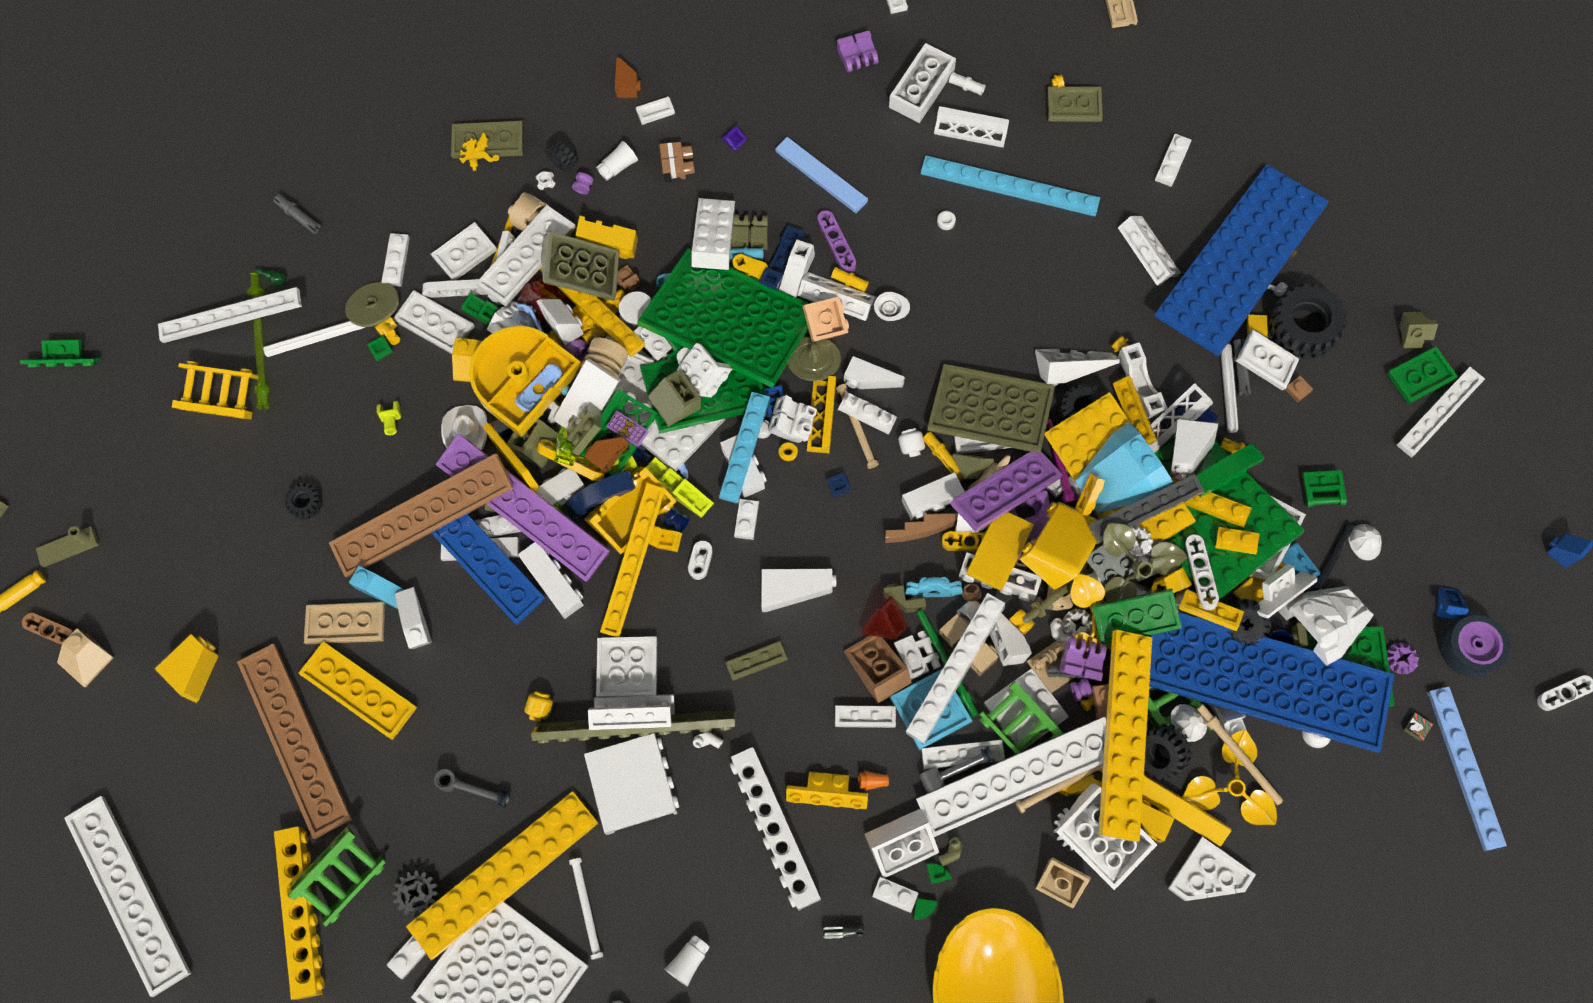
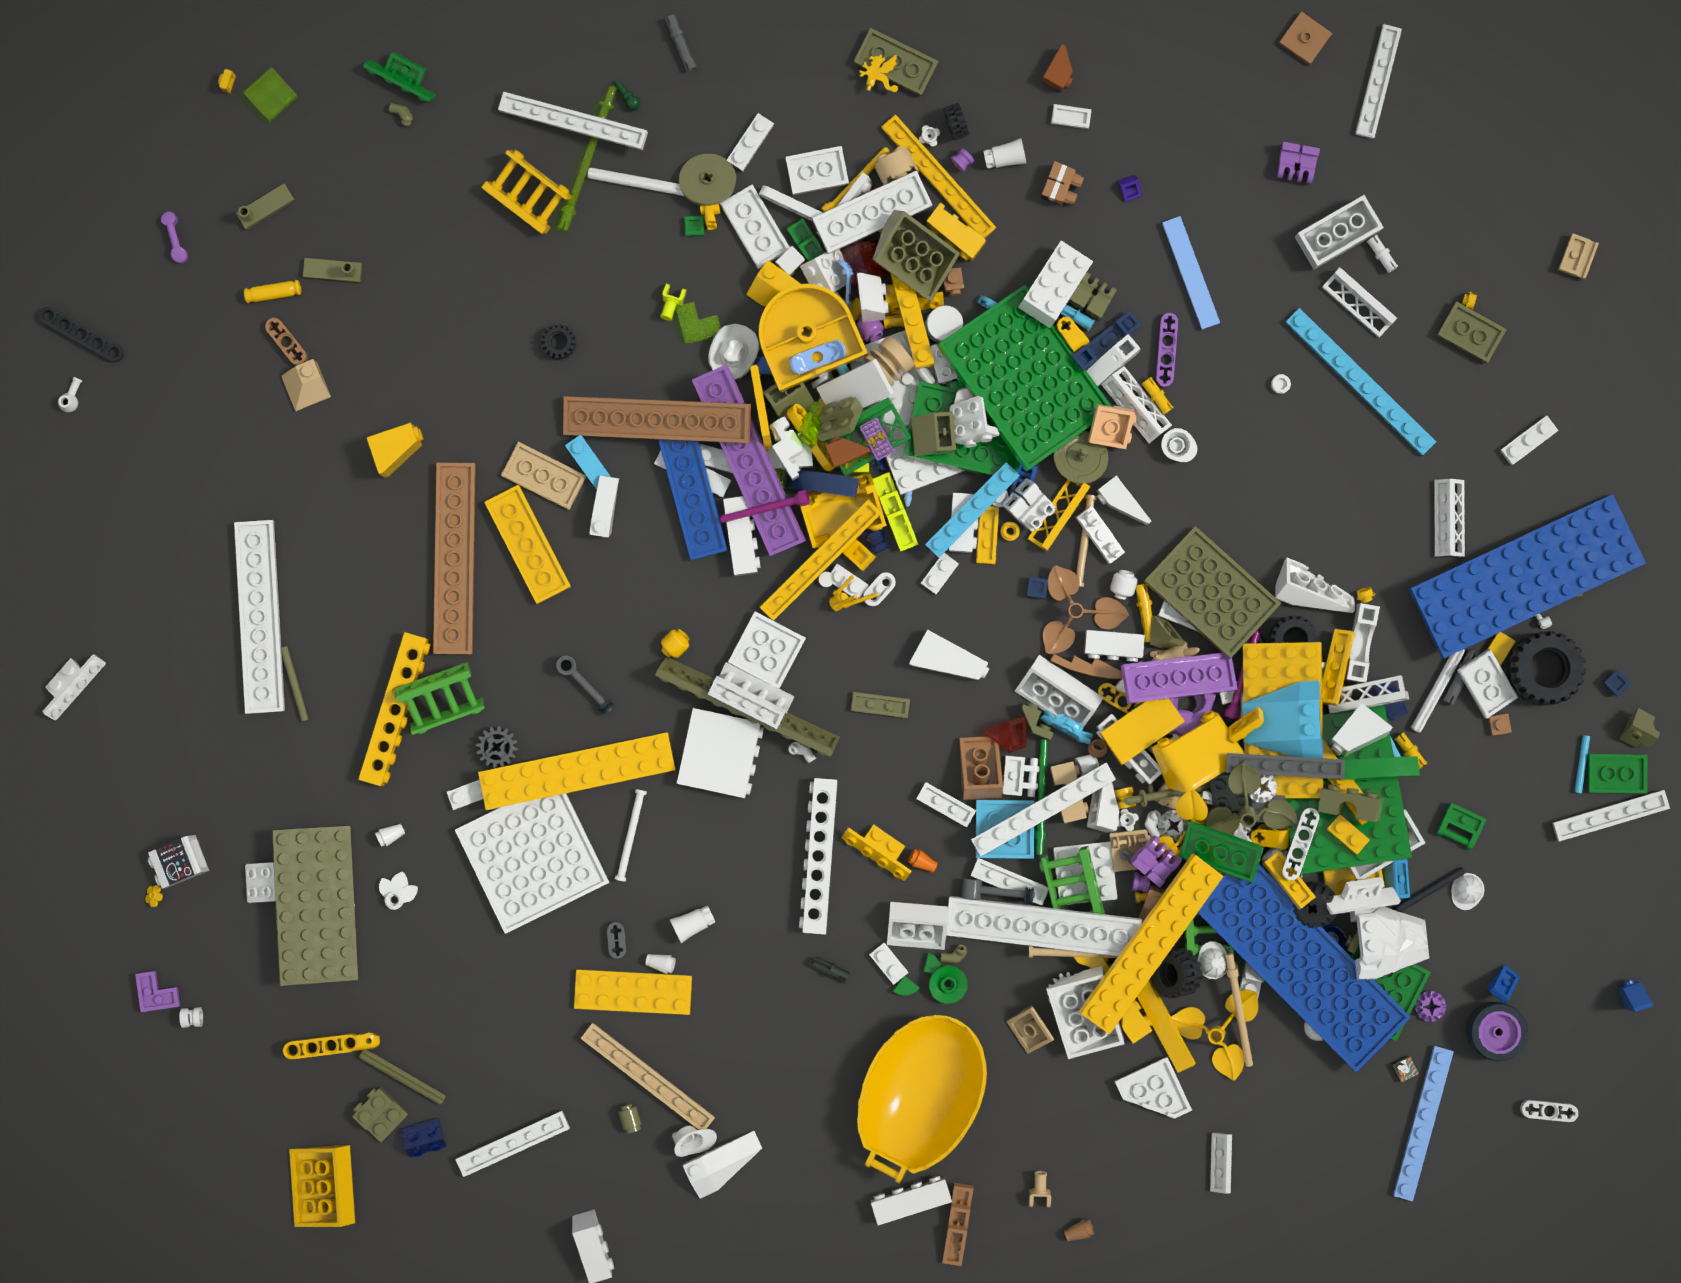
camera: 30 degrees right, 15 degrees up
none -> olive bar [281,646,309,722]
none -> olive arm [389,103,413,126]
none -> clear neon green plate [676,302,721,344]
none -> magenta piece [720,490,810,523]
none -> white plate [769,417,802,480]
none -> white panel [776,246,805,276]
none -> white hinge [819,564,869,600]
none -> yellow plant [829,575,879,611]
none -> yellow tile [881,114,996,239]
none -> green dish [929,965,968,1004]
none -> yellow tile [976,506,999,564]
none -> white slope [1015,655,1103,727]
none -> medium nougat plant [1043,566,1129,654]
none -> white plate [1118,809,1138,831]
none -> white plate [1210,1132,1232,1194]
none -> olive arch [1318,784,1383,822]
none -> medium azure bar [1574,735,1590,793]
none -> dark blue plate [1602,669,1631,697]

